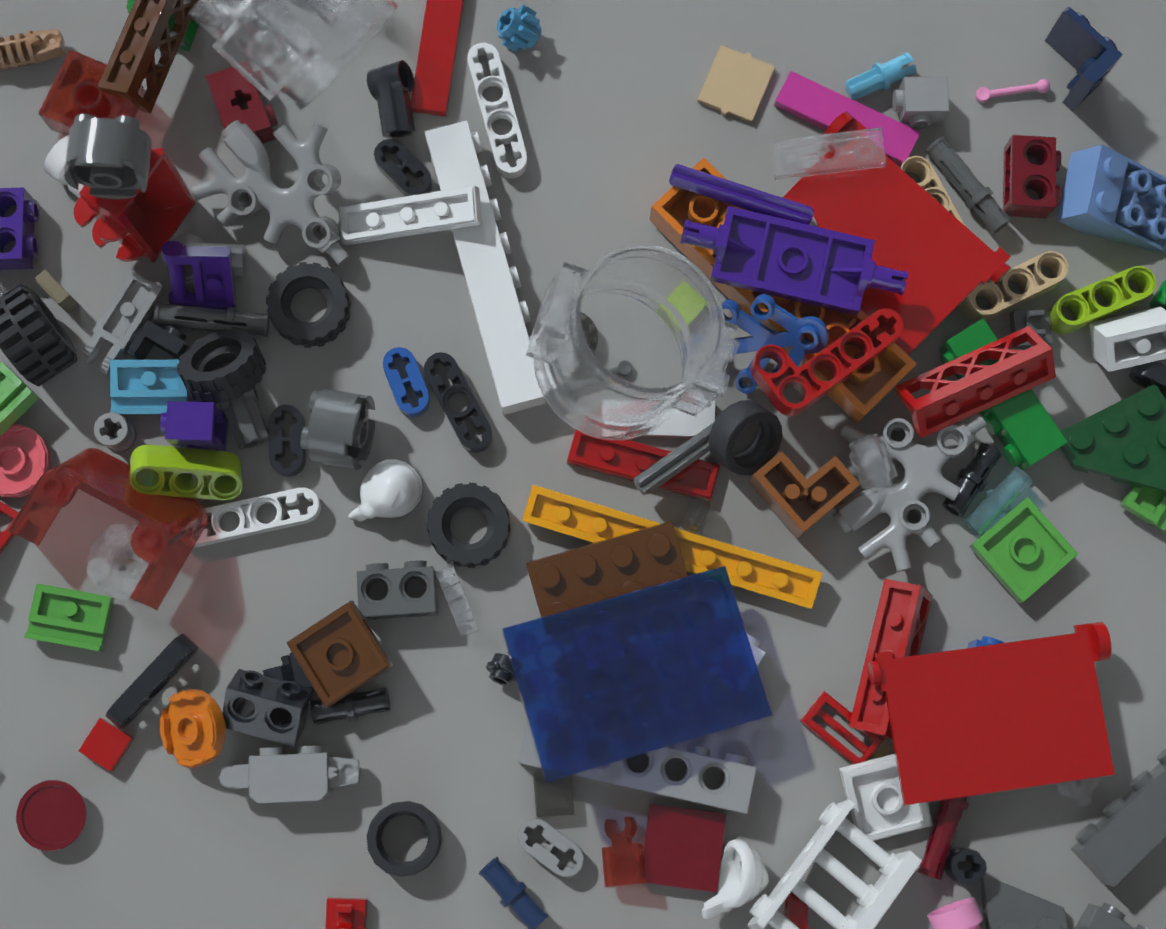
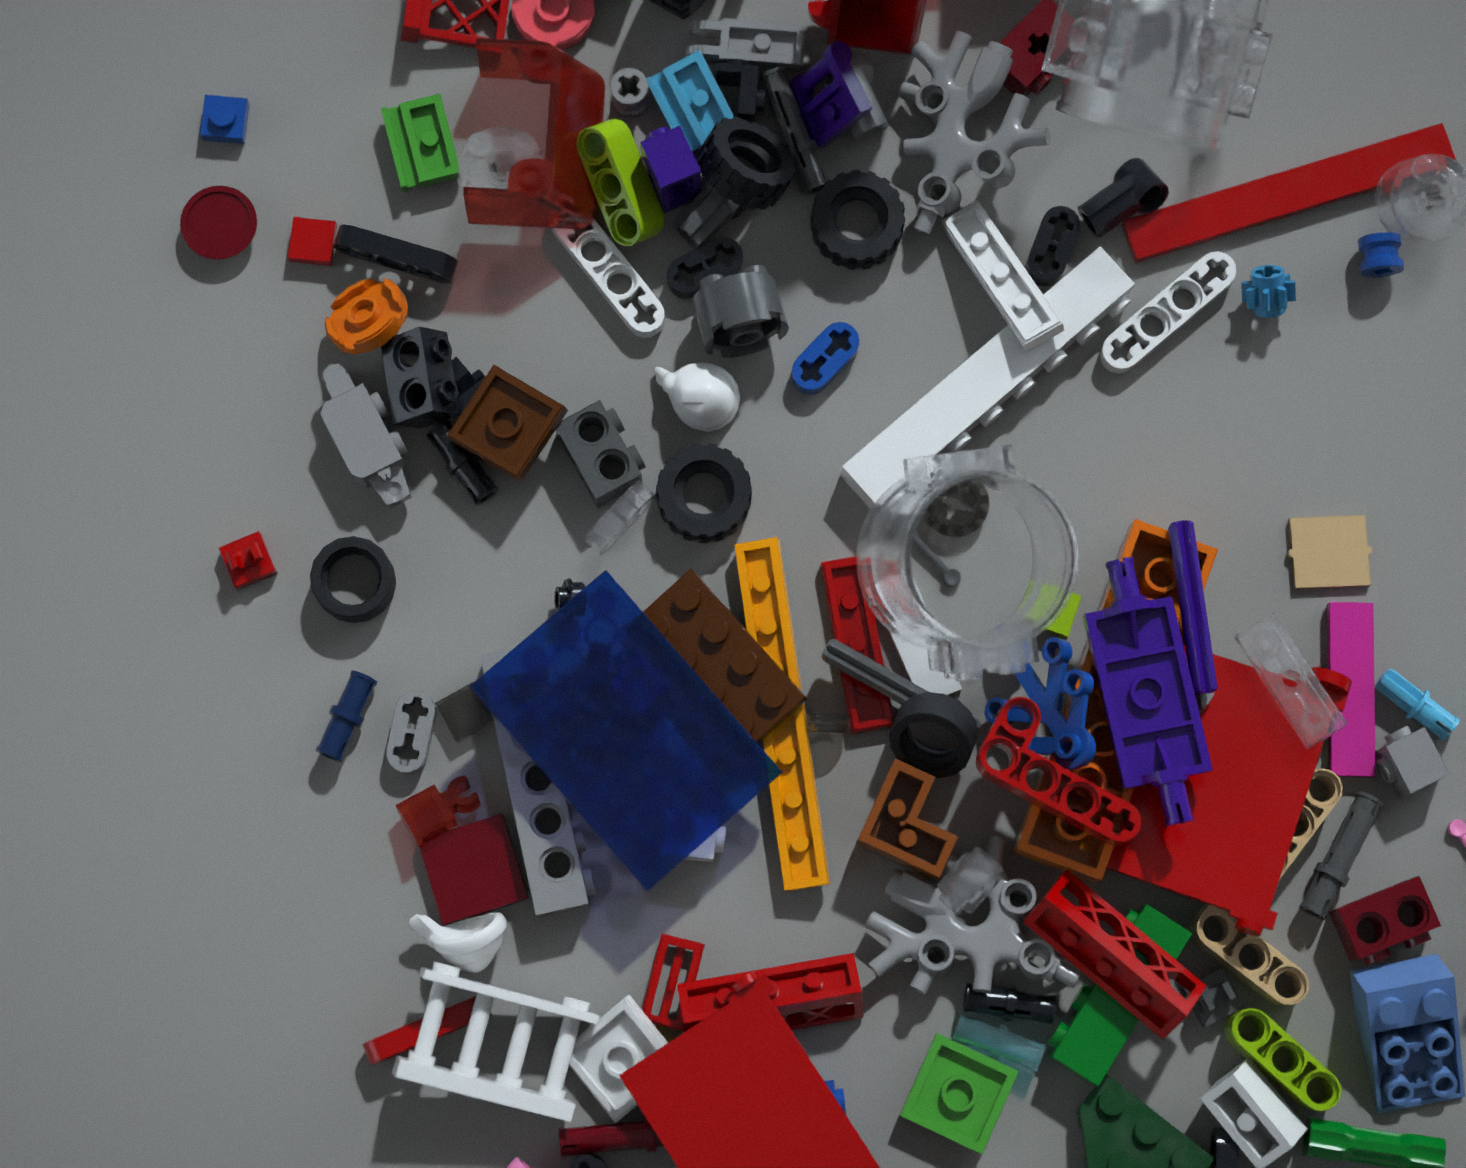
camera: 65 degrees right, 0 degrees up
black beam [424,352,492,453] -> none

